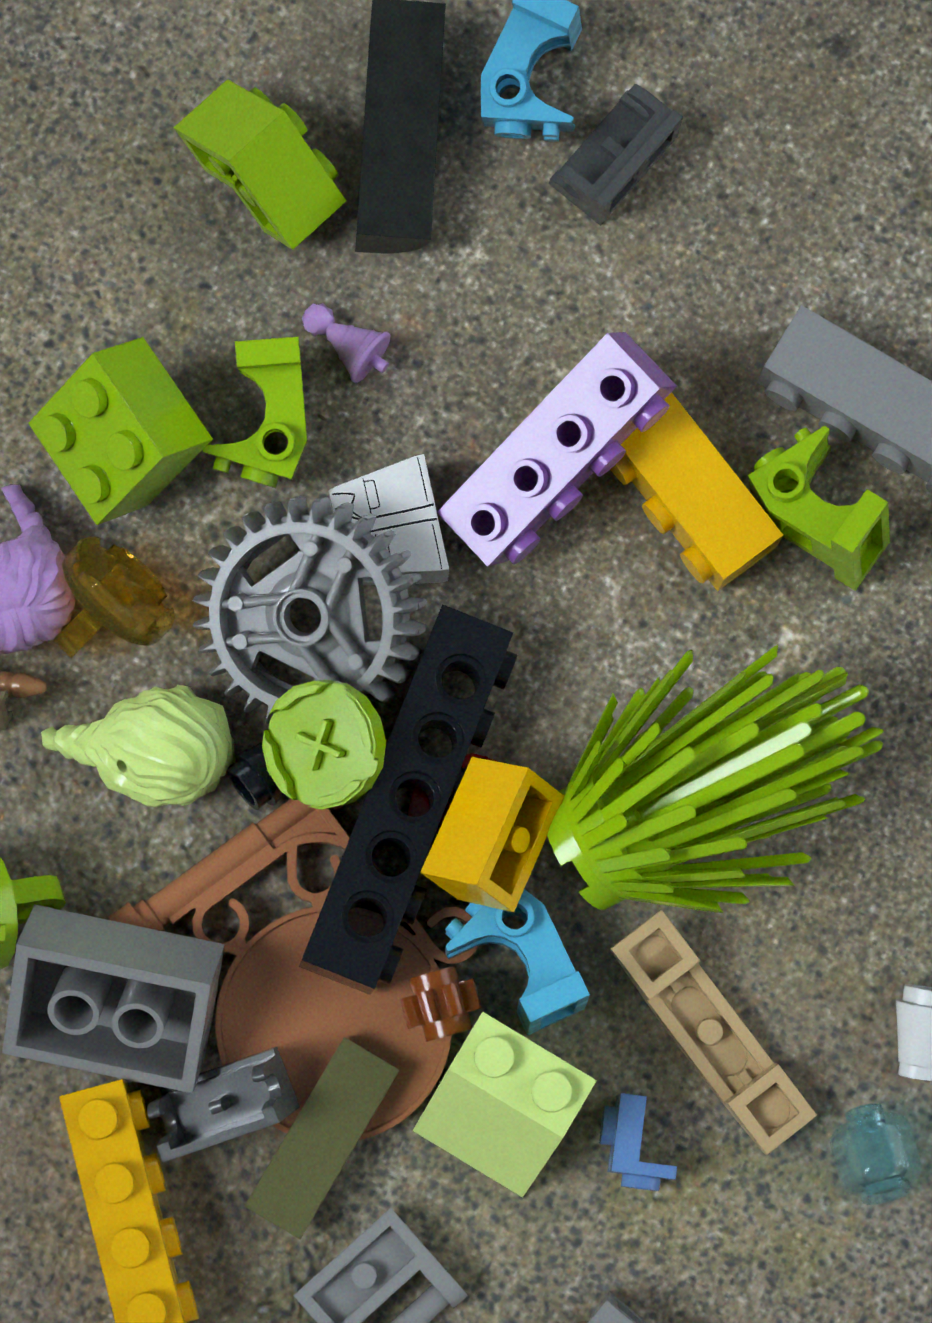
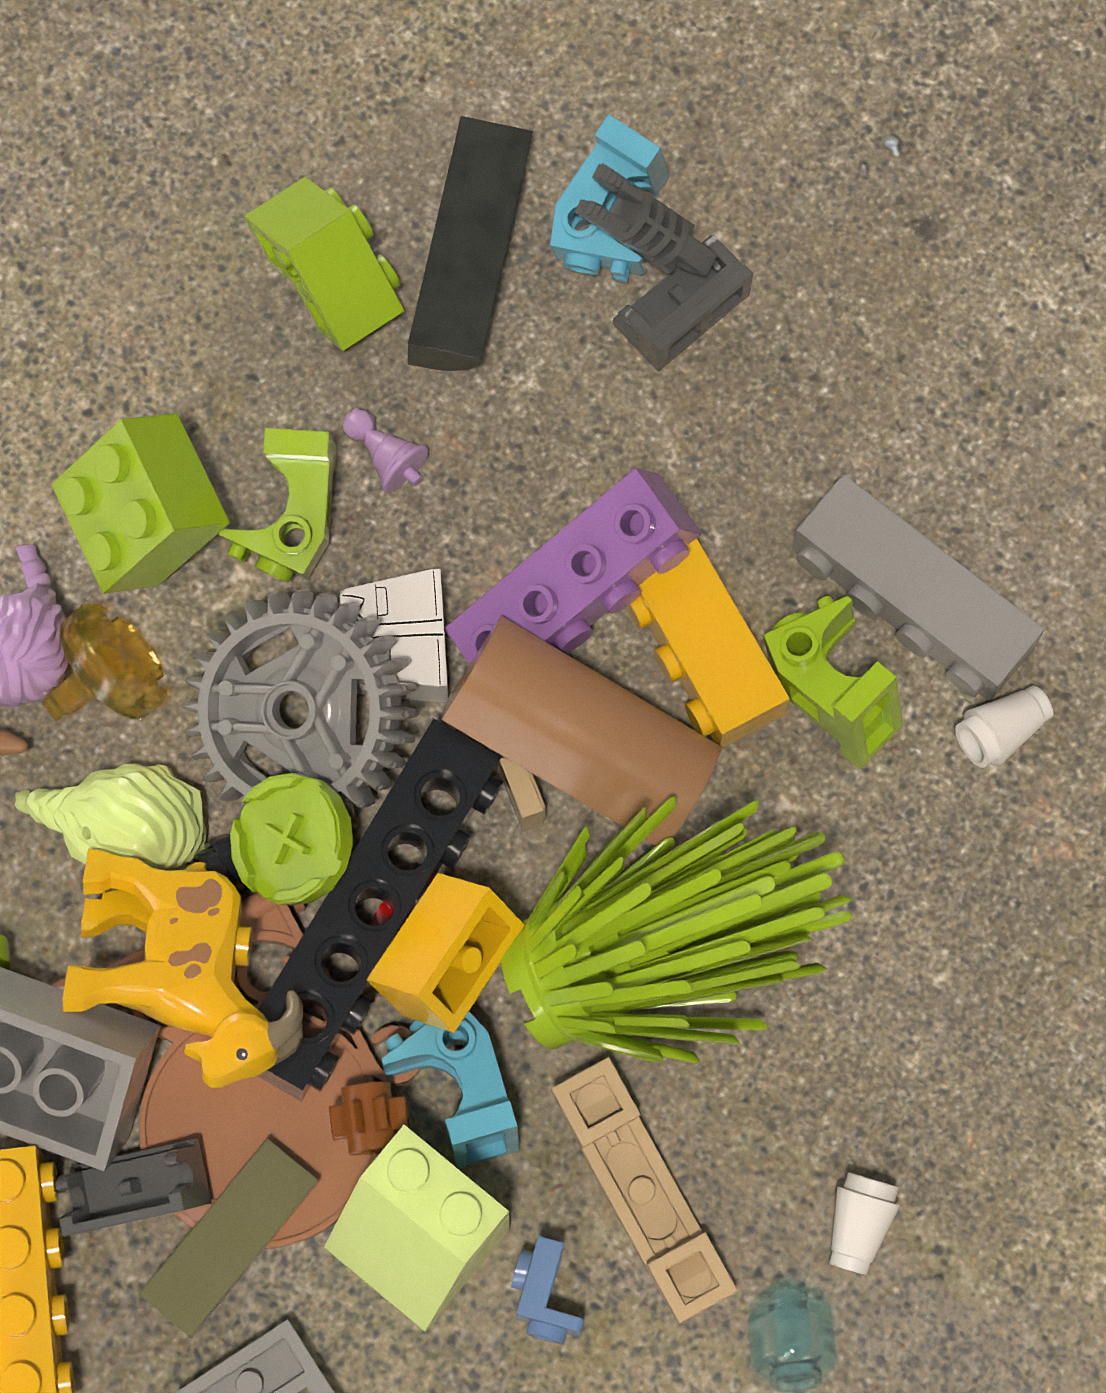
camera: 15 degrees right, 5 degrees down
none -> yellow animal [62,849,303,1088]
none -> medium nougat brick [442,616,722,846]
none -> tan tile [499,757,546,832]
none -> dark grey hinge [574,163,717,276]

